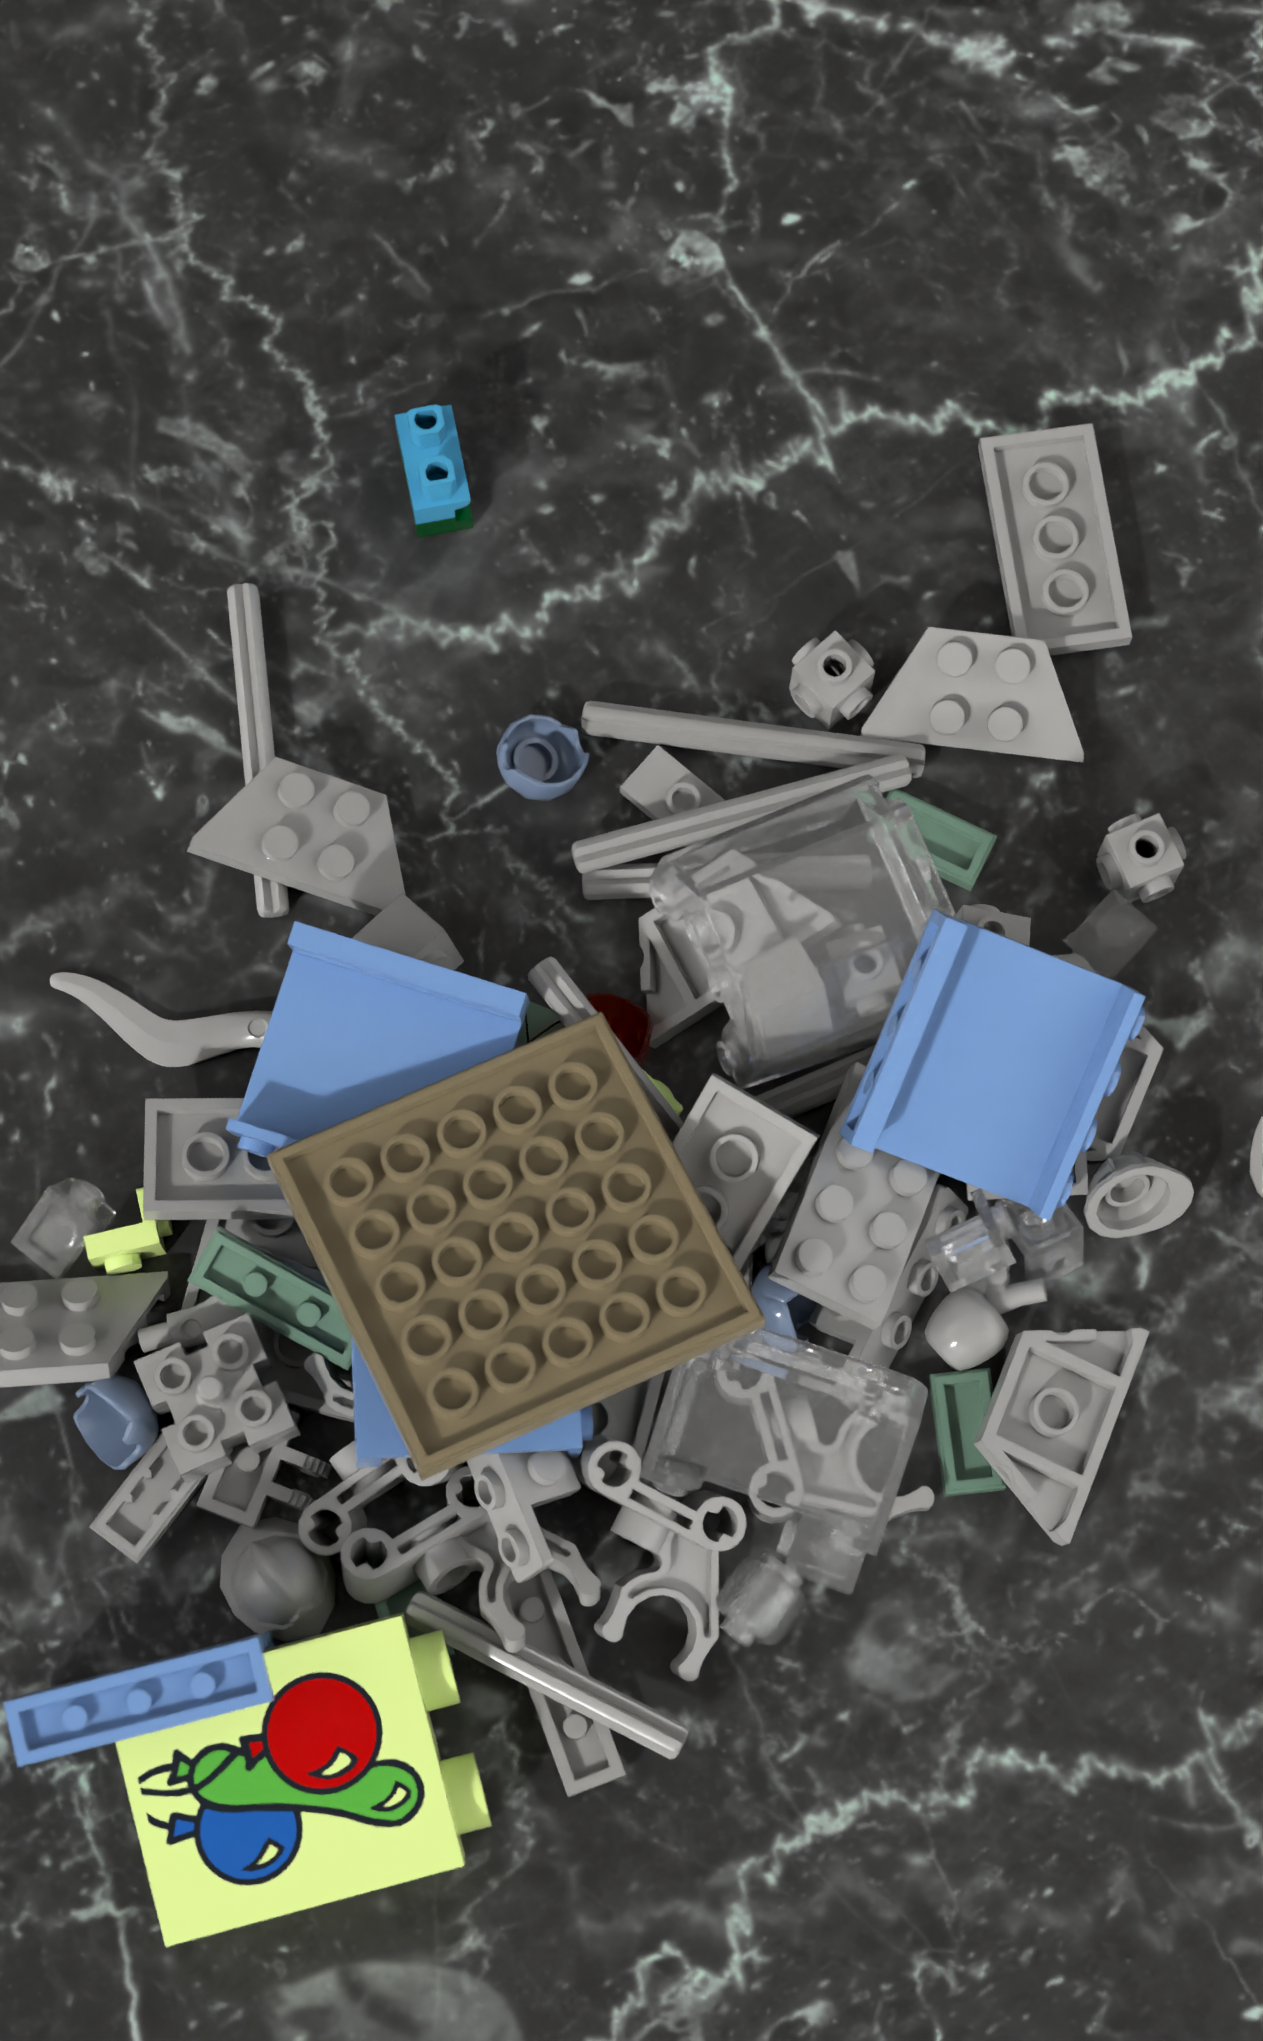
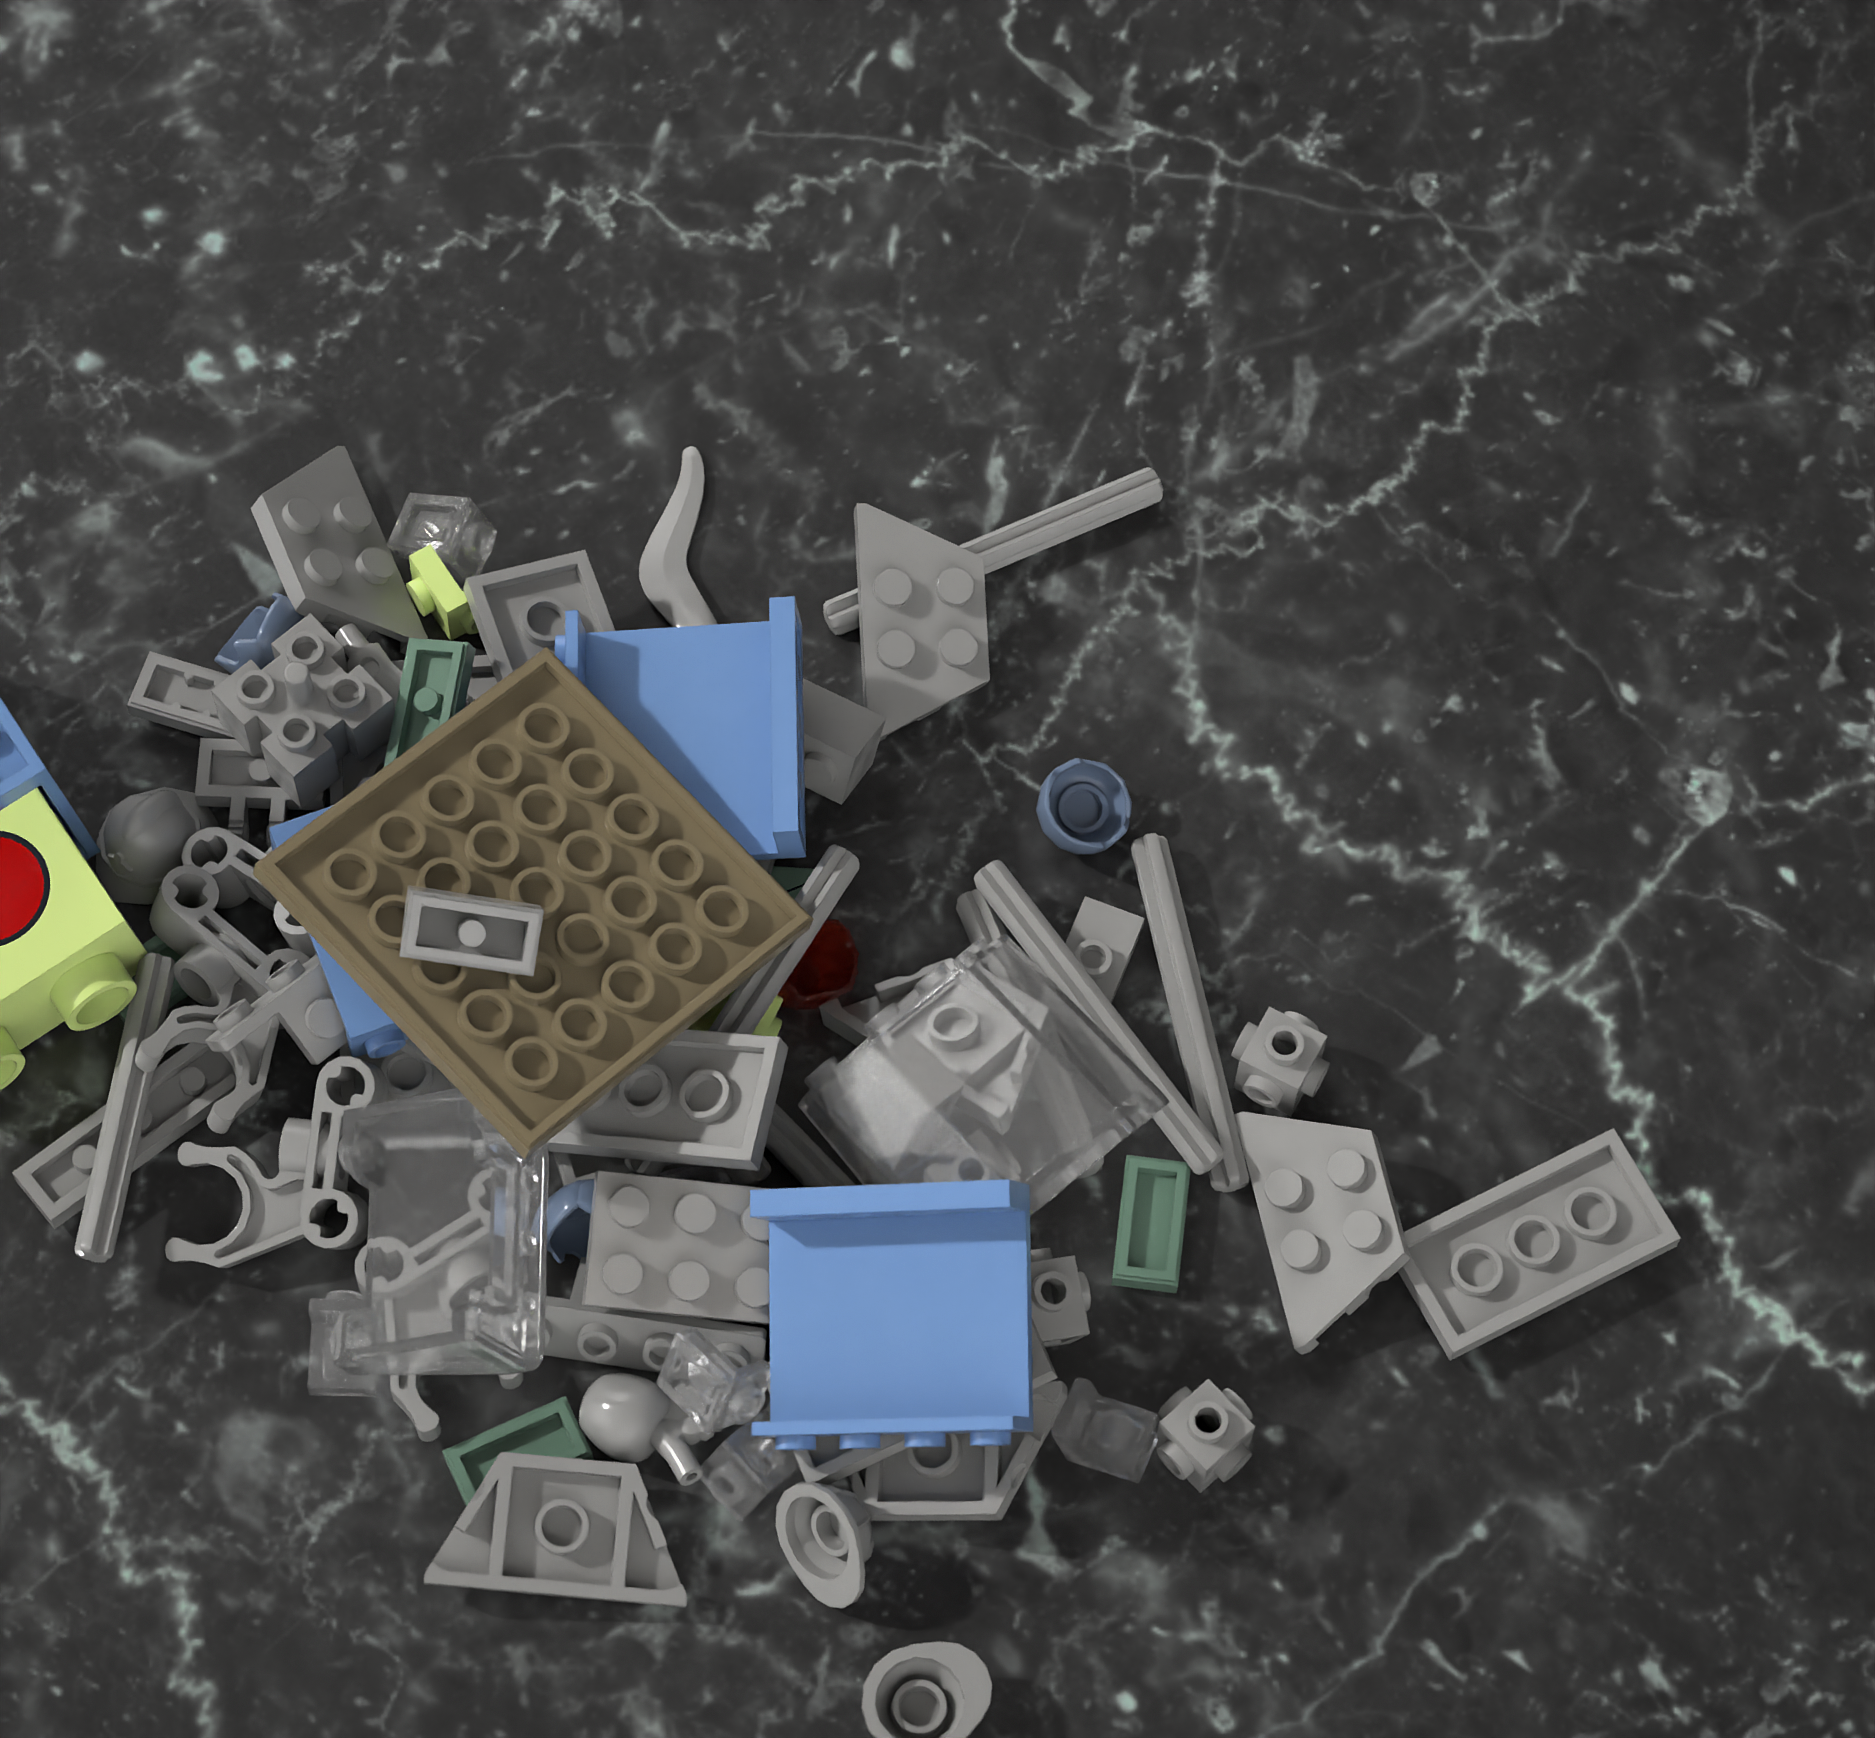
camera: 70 degrees right, 10 degrees down
dark azure hips [395,404,474,538] -> none
clear head [715,1553,806,1649] -> none
none -> light grey slope [399,886,544,976]

